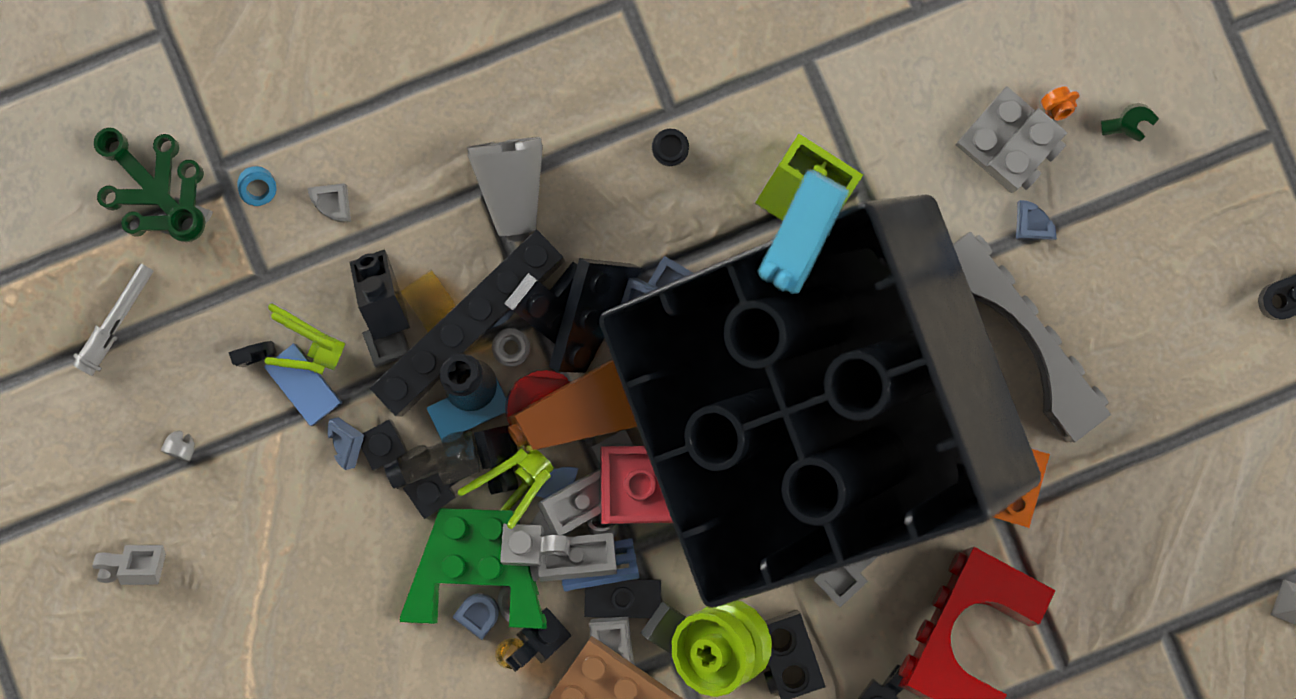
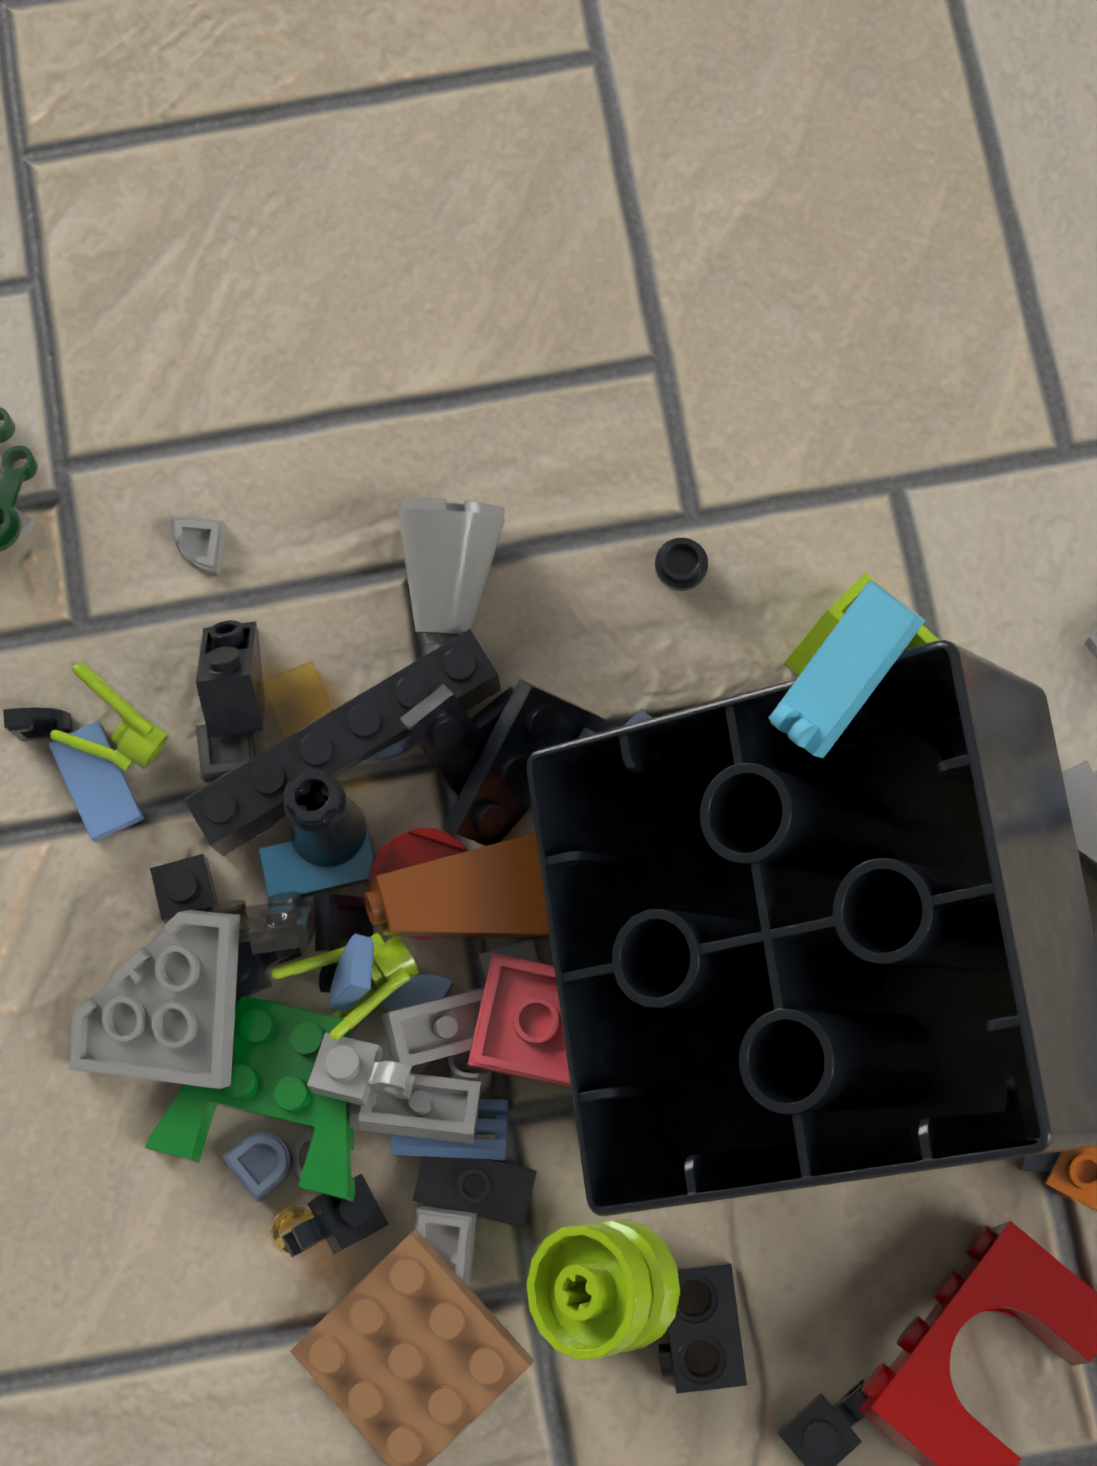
camera: 20 degrees right, 10 degrees down
dark azure piece [237,166,277,206] -> none
sand blue tile [328,417,364,470] -> none
light grey plate [492,329,530,367] -> none
dark grey tile [641,602,687,654] -> none
light grey plate [813,557,877,607] -> none
none -> light grey plate [69,910,240,1089]
none -> medium blue tile [328,934,374,1012]

